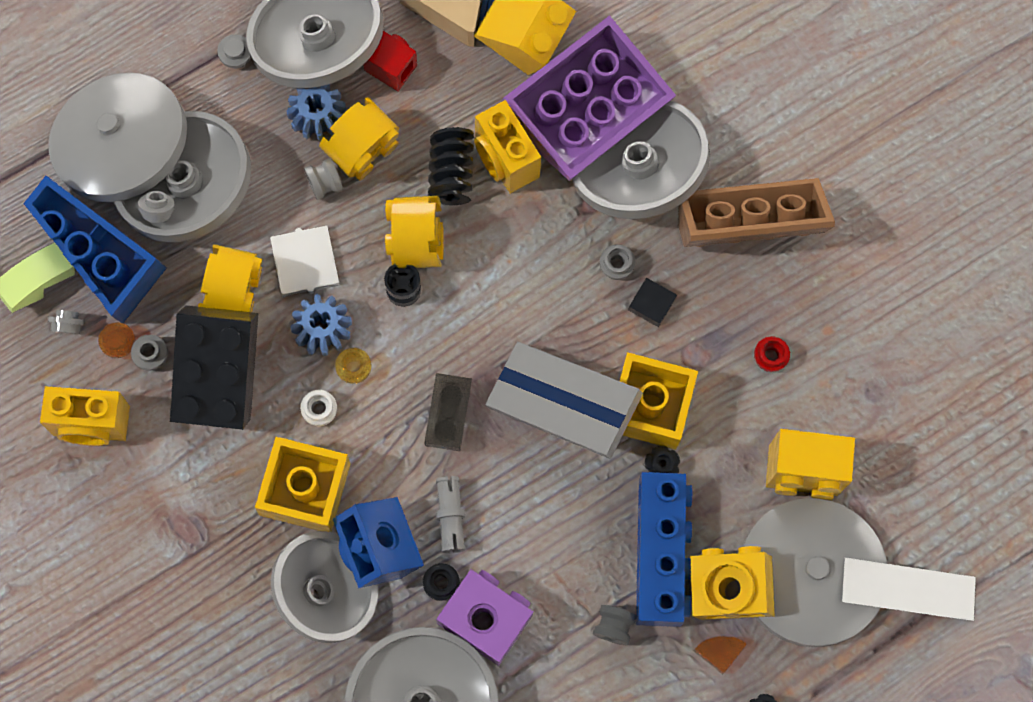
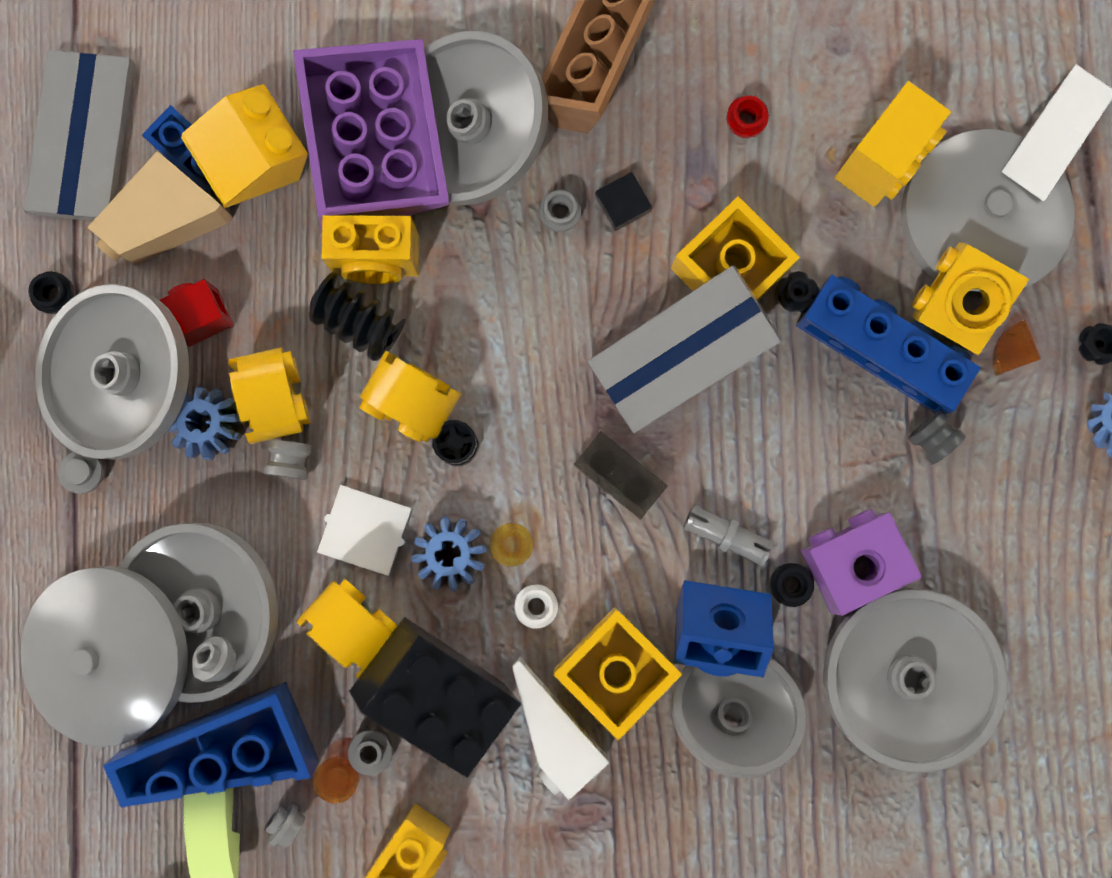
camera: 55 degrees left, 10 degrees up
none -> white slope [512,657,609,800]

